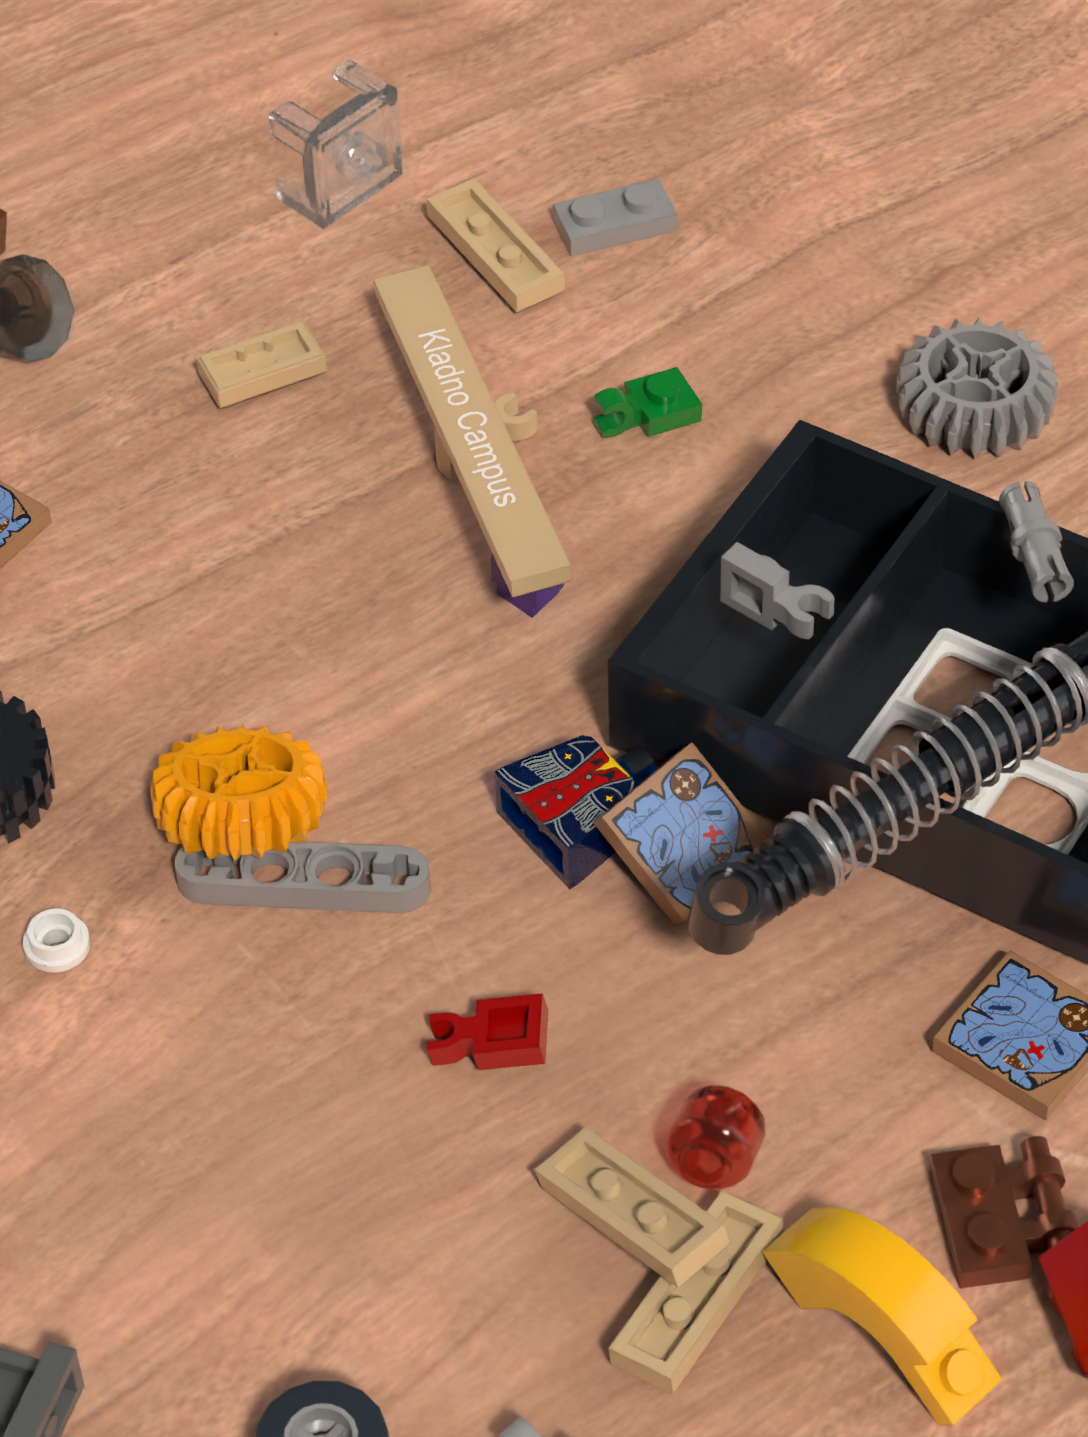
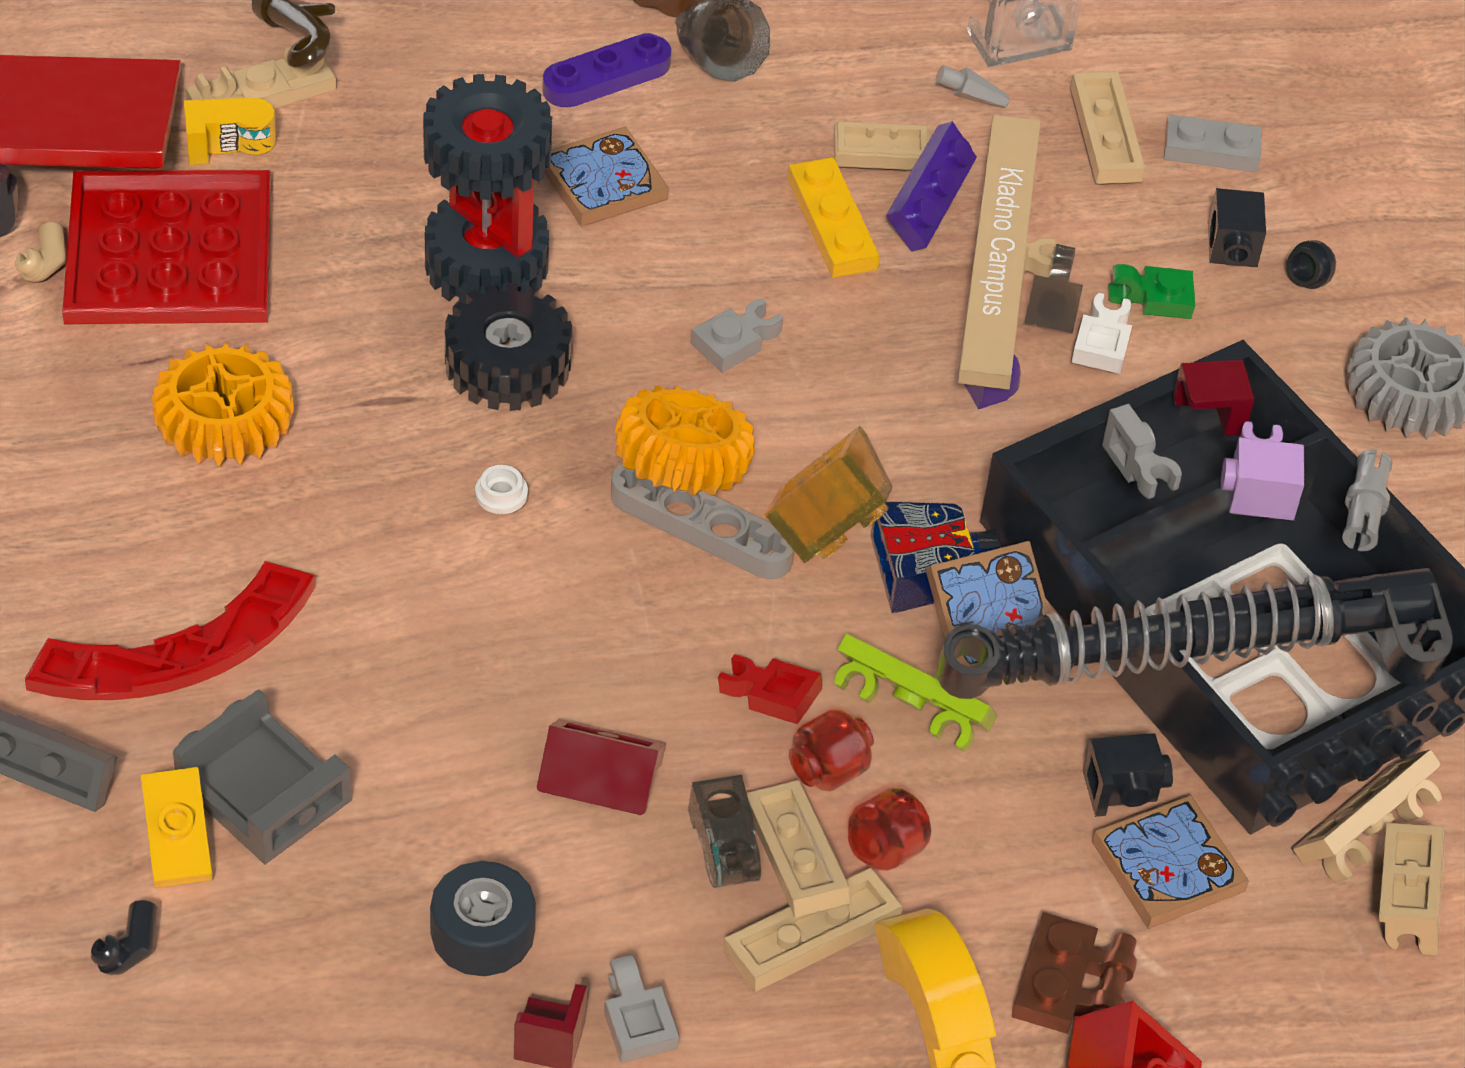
camera: 20 degrees right, 0 degrees up
none -> dark red panel [537,719,666,815]
none -> clear smoke leg [688,775,761,888]
none -> light grey plate [690,299,783,373]
none -> clear yellow slope [764,426,893,563]
none -> yellow plate [787,157,880,278]
none -> clear red head [789,709,874,792]
none -> lime plate [835,633,998,752]
none -> dark purple plate [886,121,977,252]
none -> light grey bar [936,65,1010,108]
none -> clear smoke plate [1023,244,1083,335]
none -> white plate [1071,293,1132,374]
none -> black brick [1083,733,1173,817]
none -> dark red panel [1173,360,1255,436]
none -> black brick [1208,188,1266,267]
none -> lavender brick [1221,421,1304,520]
none -> black plate [1287,240,1337,289]

